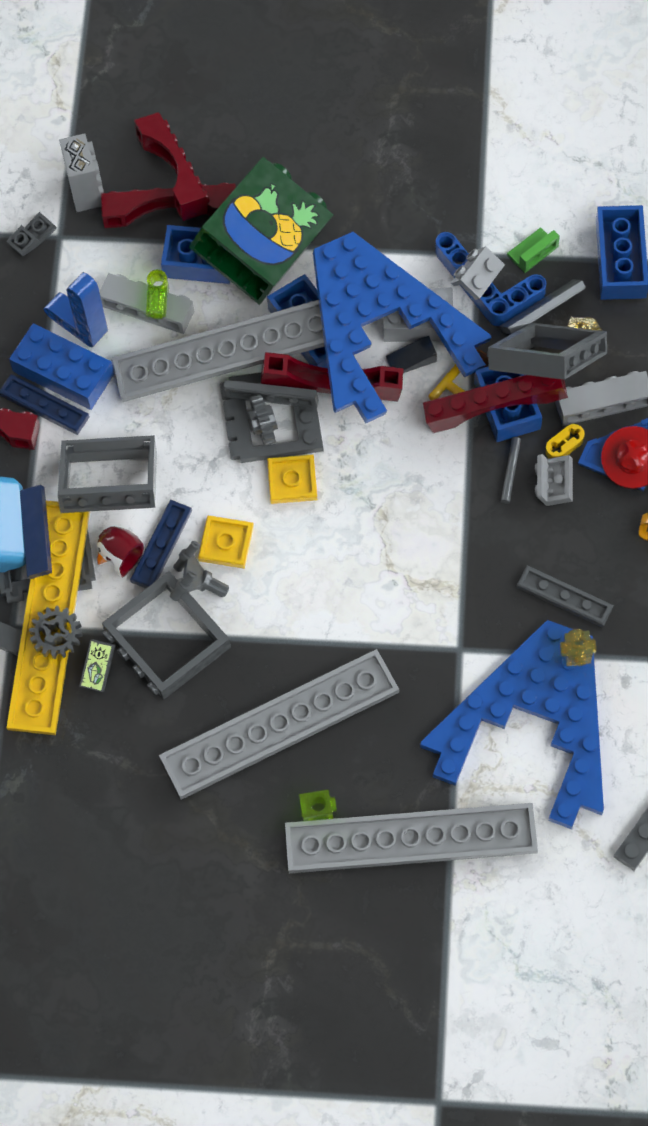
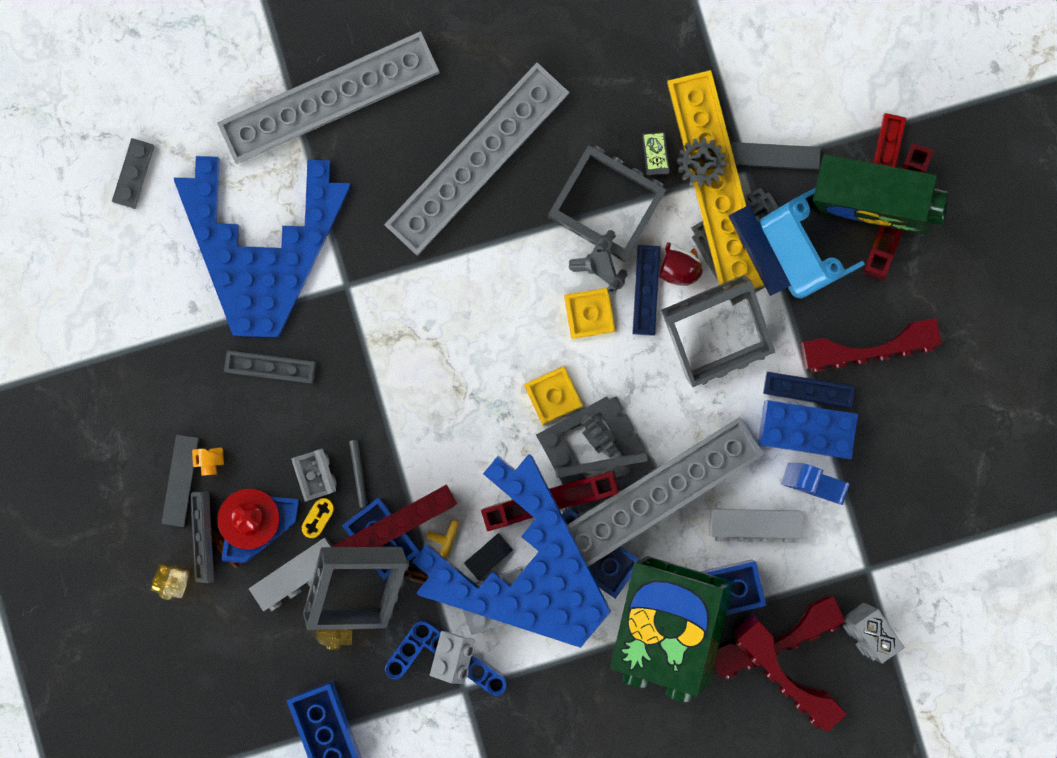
camera: 155 degrees right, 20 degrees up
dark grey slope [6,212,57,256] -> none
clear neon green piece [146,269,170,319] -> none
clear neon green brick [299,790,337,821] -> none
dark grey tile [500,279,585,334] -> none
bright green panel [507,227,560,273] -> none
clear yellow brick [560,629,596,666] -> none

